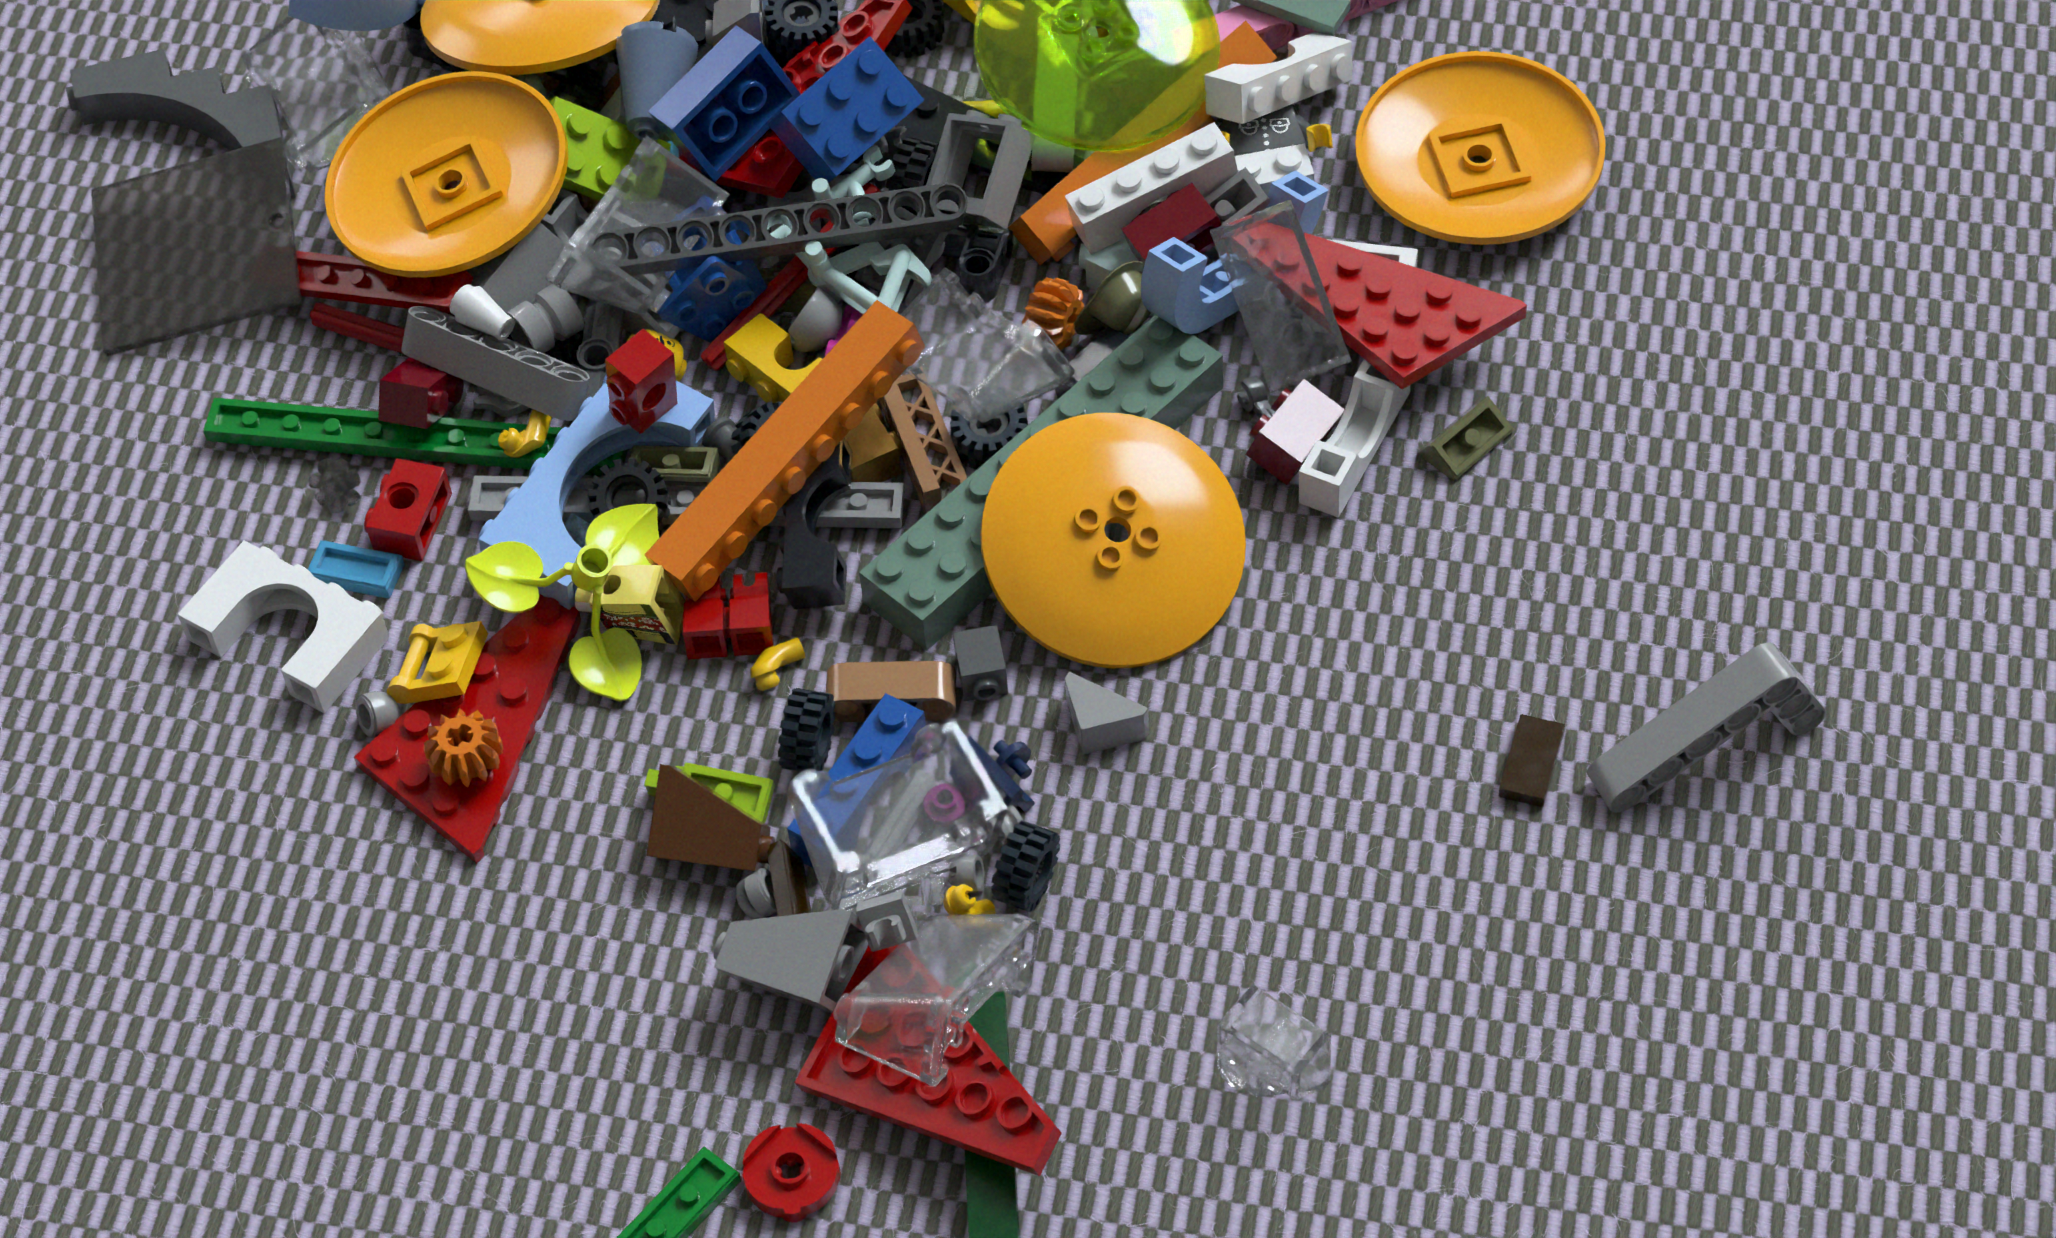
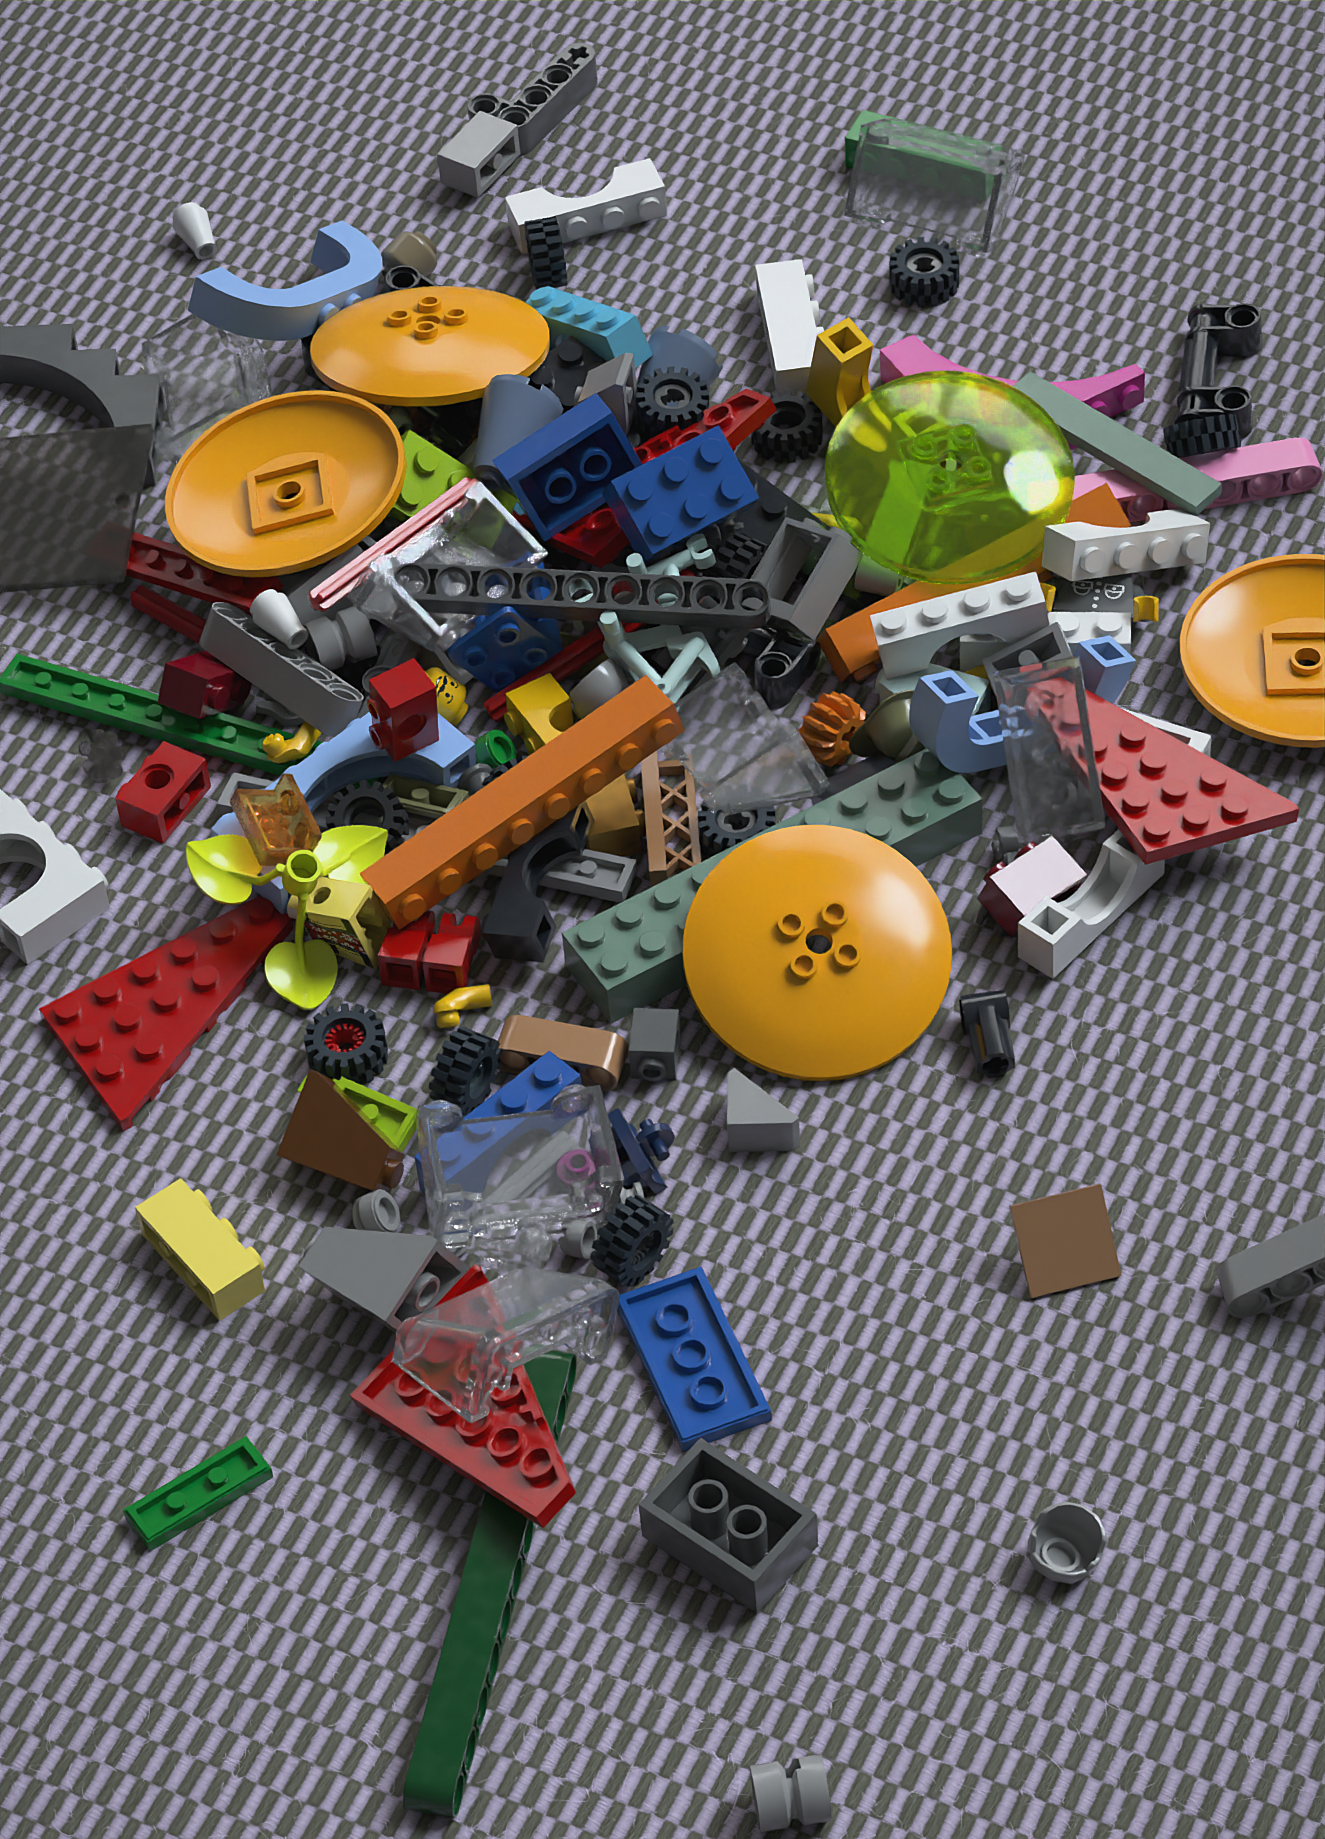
camera: 15 degrees right, 5 degrees down
dark azure tile [308,540,405,599] -> none
light grey piece [356,691,400,738] -> none
yellow plate [387,621,489,704] -> none
orange gear [424,708,503,788] -> none
red plate [742,1123,841,1223] -> none
dark brown tile [767,840,812,917] -> none
light grey tile [856,890,918,952] -> none
yellow arm [943,884,996,928] -> none
dark red brick [1121,183,1227,264] -> none
clear slope [1217,984,1331,1100] -> none
olive slope [1418,396,1515,481] -> none
dark brown tile [1498,714,1565,807] -> none
none -> light yellow brick [135,1178,265,1321]
none -> clear orange bracket [229,774,322,866]
none -> black bush [304,1003,388,1084]
none -> axle [307,477,482,612]
none -> green tile [475,730,517,770]
none -> blue tile [614,1266,772,1452]
none -> dark grey brick [638,1438,819,1613]
none -> black piece [959,990,1015,1078]
none -> medium nougat piece [1009,1183,1122,1298]
none -> light grey hair [1027,1501,1107,1584]

